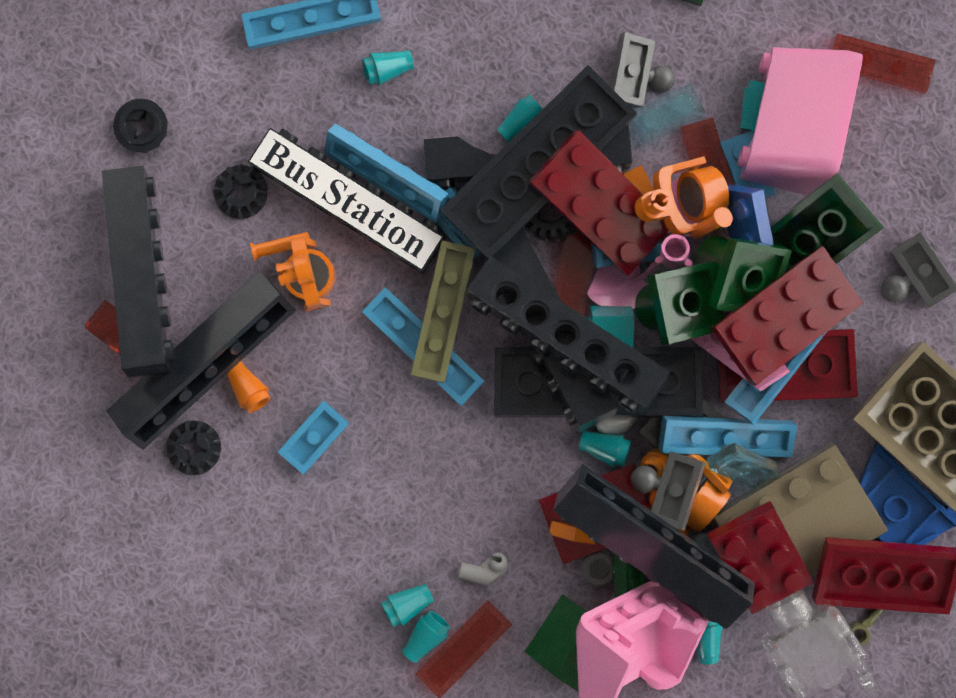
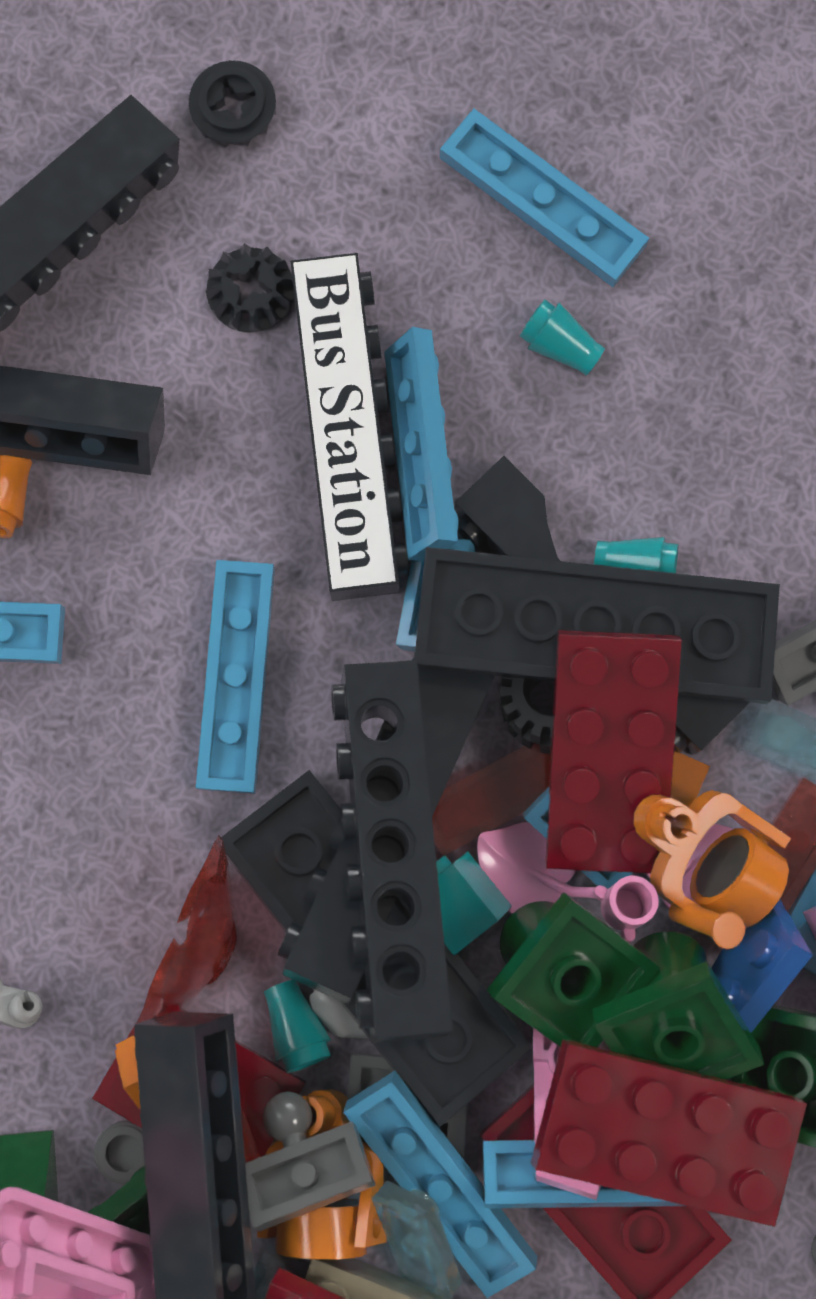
camera: 55 degrees right, 5 degrees down
orange piece [250,232,336,312] -> none
olive plate [411,241,476,384] -> none
none -> clear red piece [134,836,237,1037]

